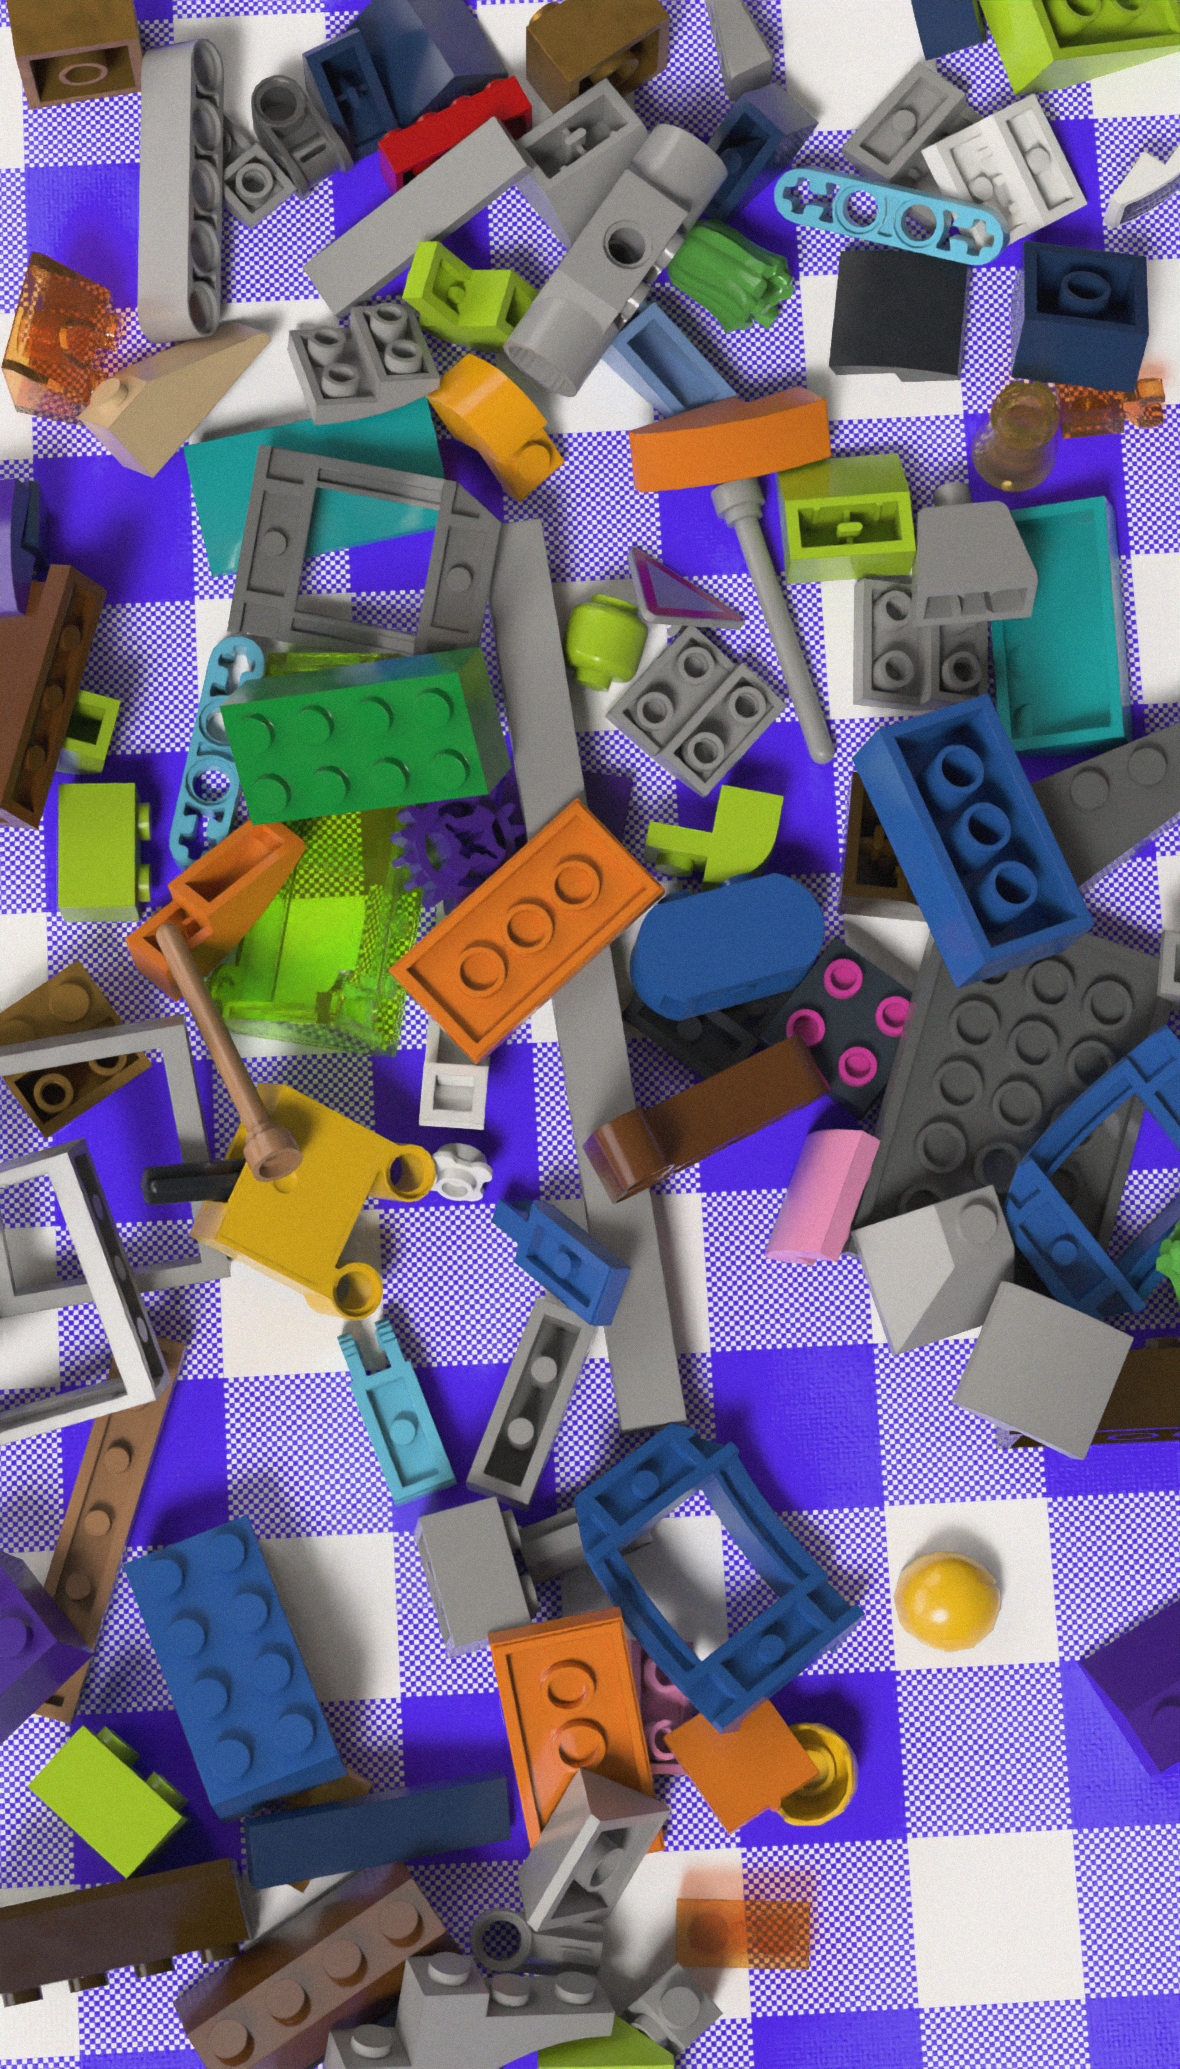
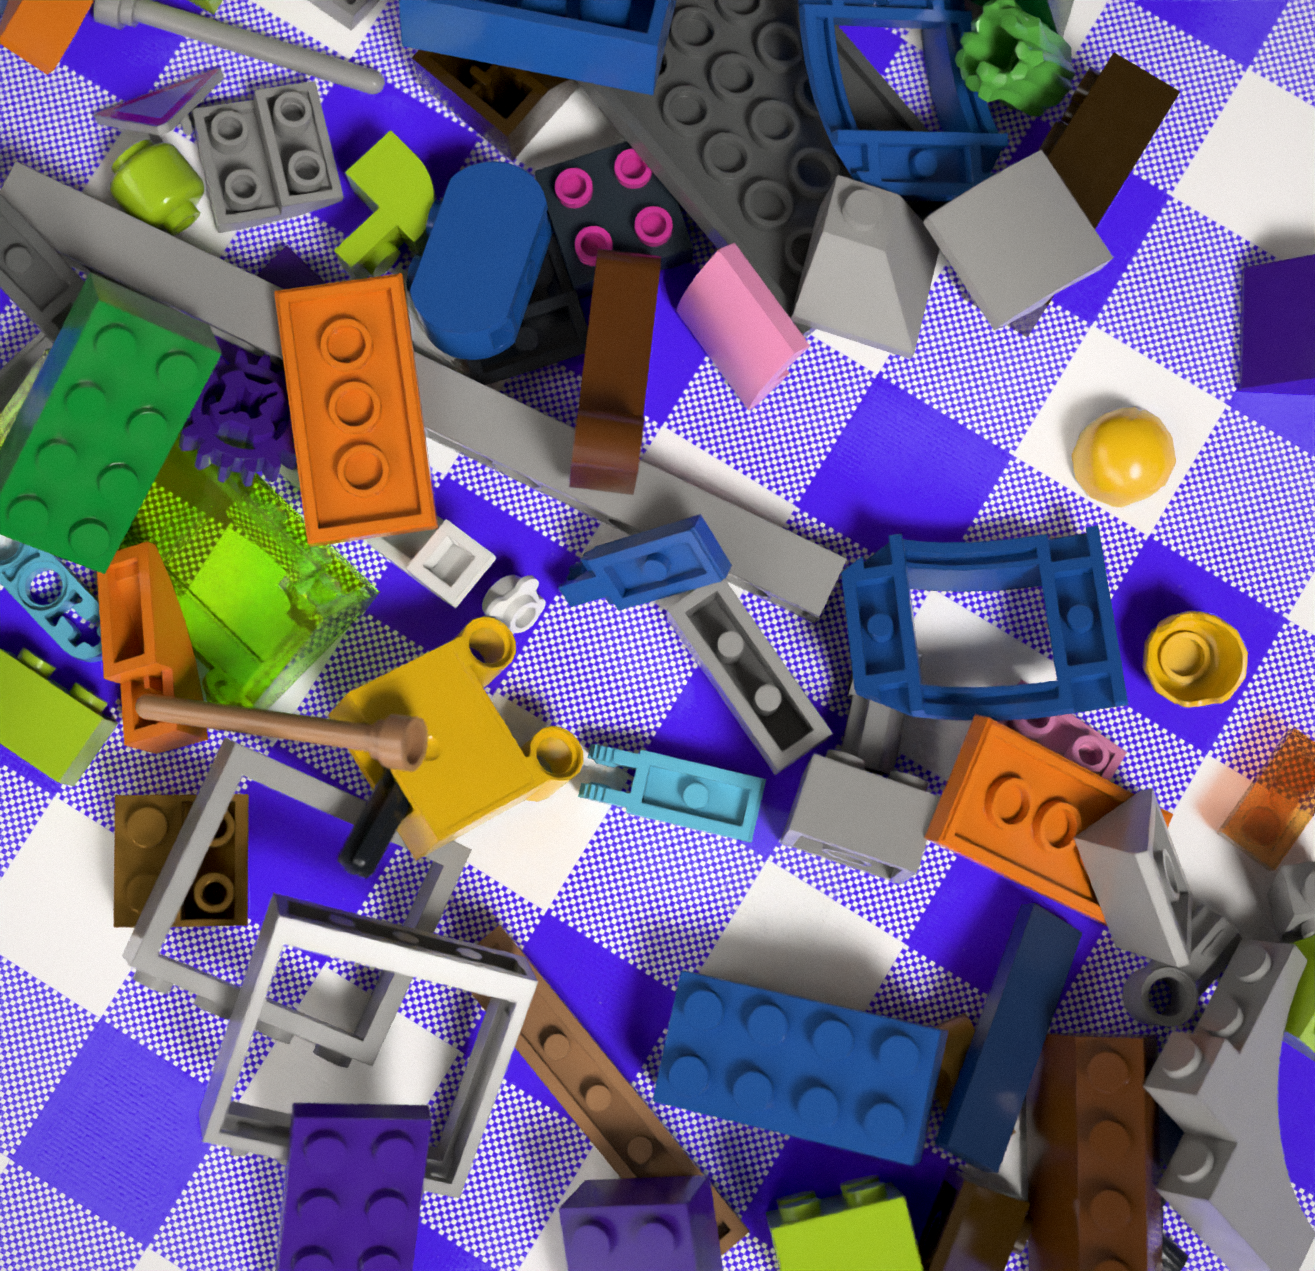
camera: 50 degrees left, 5 degrees up
orange piece [663,1699,820,1835] -> none

